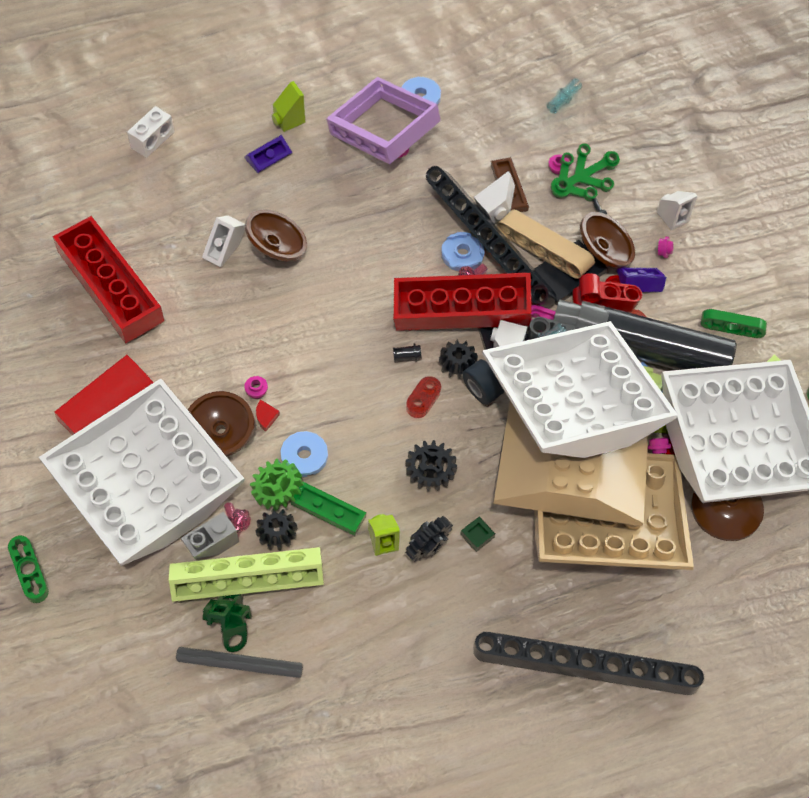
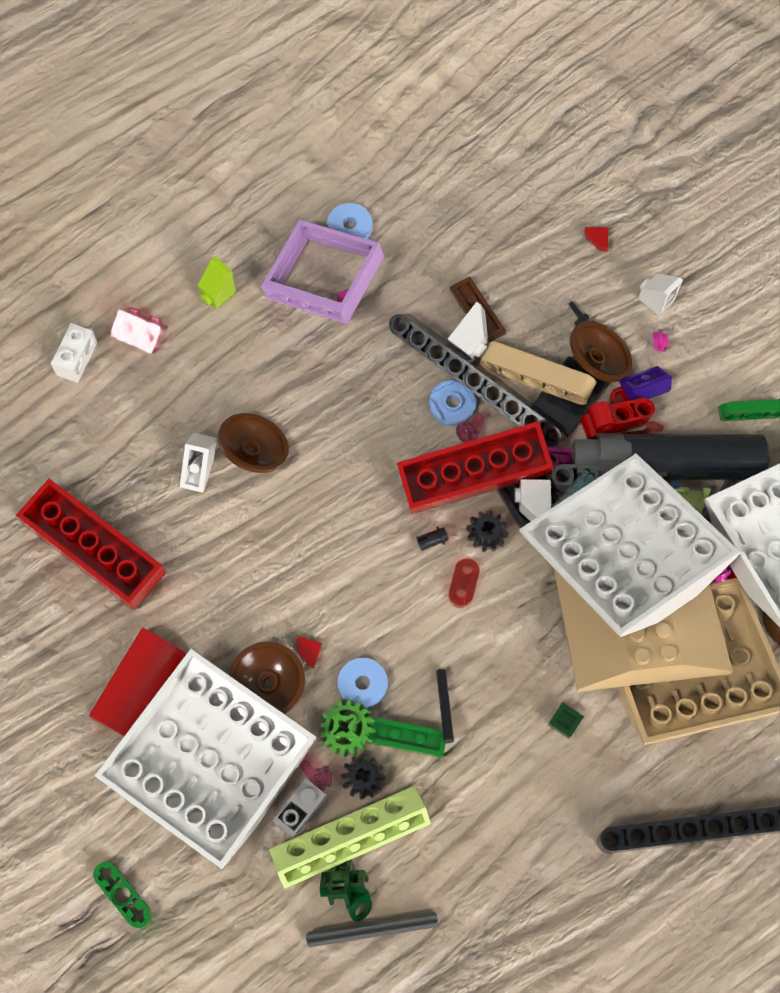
camera: 15 degrees left, 10 degrees up
dark purple slope [244,134,293,173] -> none
dark pink plate [244,376,268,399] -> none
lime slope [368,514,400,556] -> none
black gear [405,440,457,491] -> none
black gear [405,516,453,562] -> none
black wheel [462,359,505,405] -> none
clear light blue pin [546,78,582,114] -> none
dark pink plate [548,154,569,175] -> none
green plant [551,143,620,201] -> none
none -> clear pink bracket [110,307,168,353]
none -> black bar [436,669,454,743]
none -> red tile [584,227,608,252]

